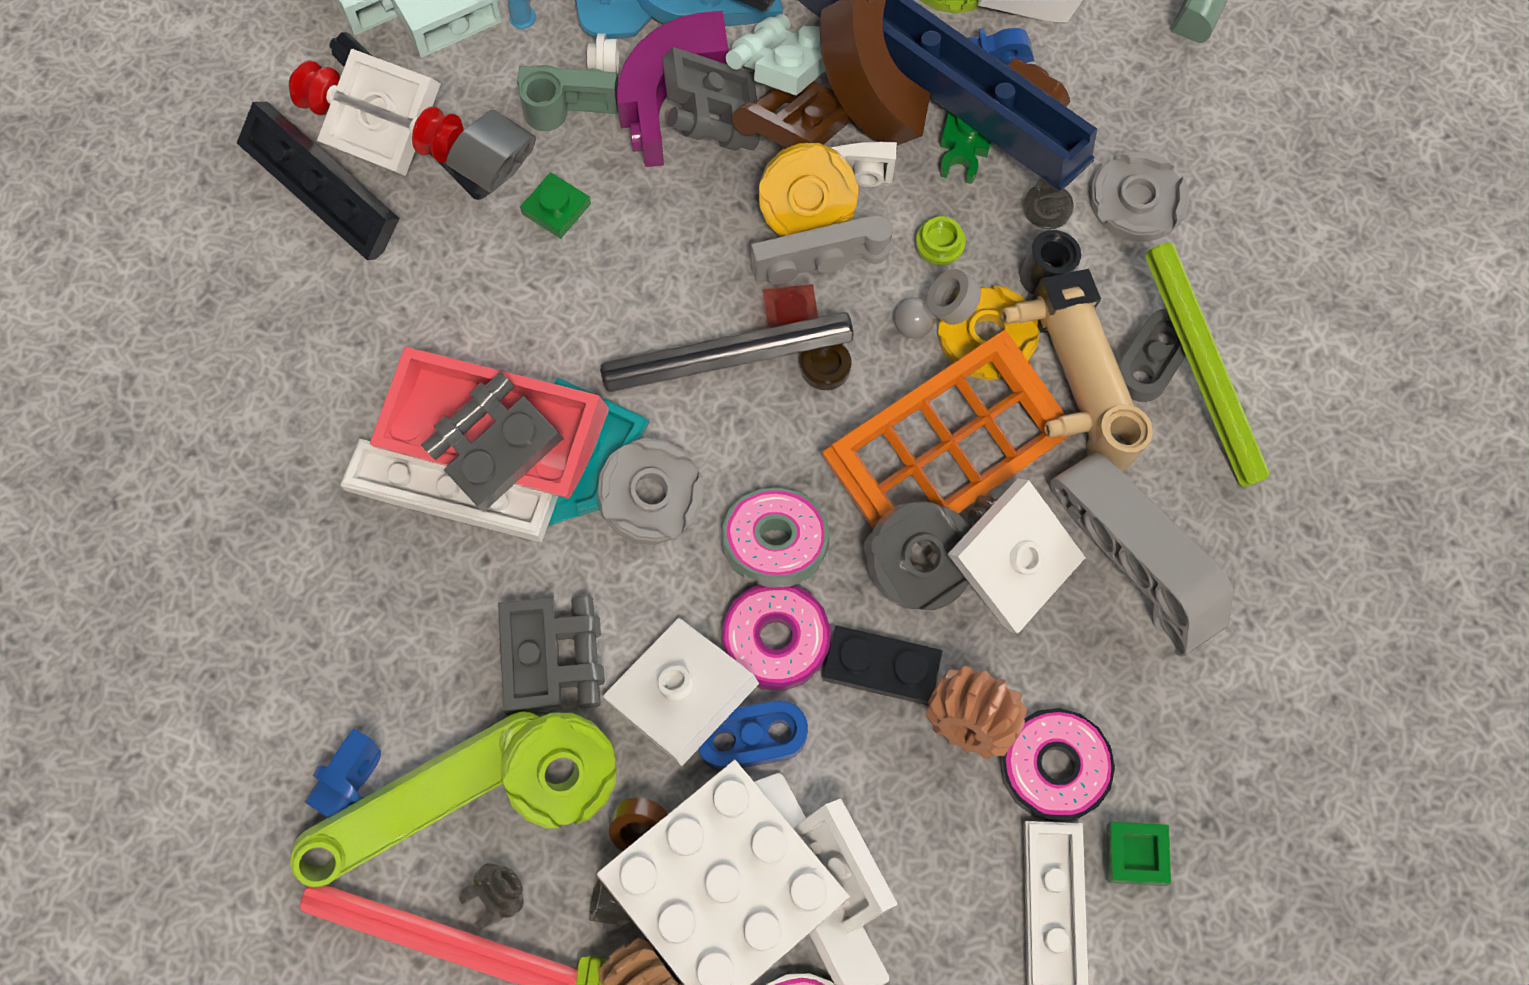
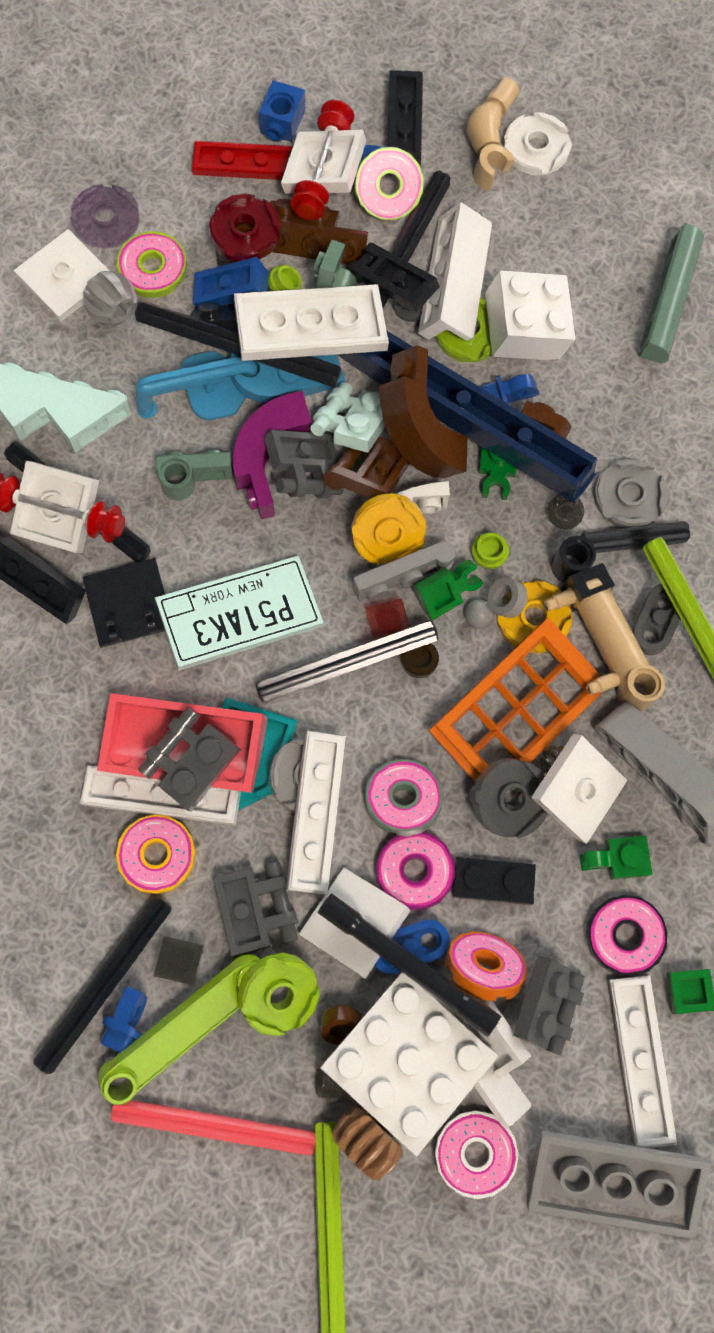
camera: 10 degrees left, 5 degrees up
dark grey beam [446,109,536,193] -> none
clear smoke plate [458,863,524,929] -> none
green plate [520,172,591,239] -> none
white plate [587,33,619,78] -> none
nougat gear [926,666,1027,758] -> none
none -> black axle [33,896,172,1074]
none -> black plate [82,558,165,648]
none -> tile [116,814,196,895]
none -> clear smoke plate [154,936,205,986]
none -> light aqua tile [155,556,323,671]
none -> white tile [286,731,346,895]
none -> black piece [318,893,502,1037]
none -> green plate [414,560,483,621]
none -> tile [445,931,527,1001]
none -> dark grey plate [513,955,585,1056]
none -> green plate [580,836,653,880]
none -> black axle [581,521,690,553]

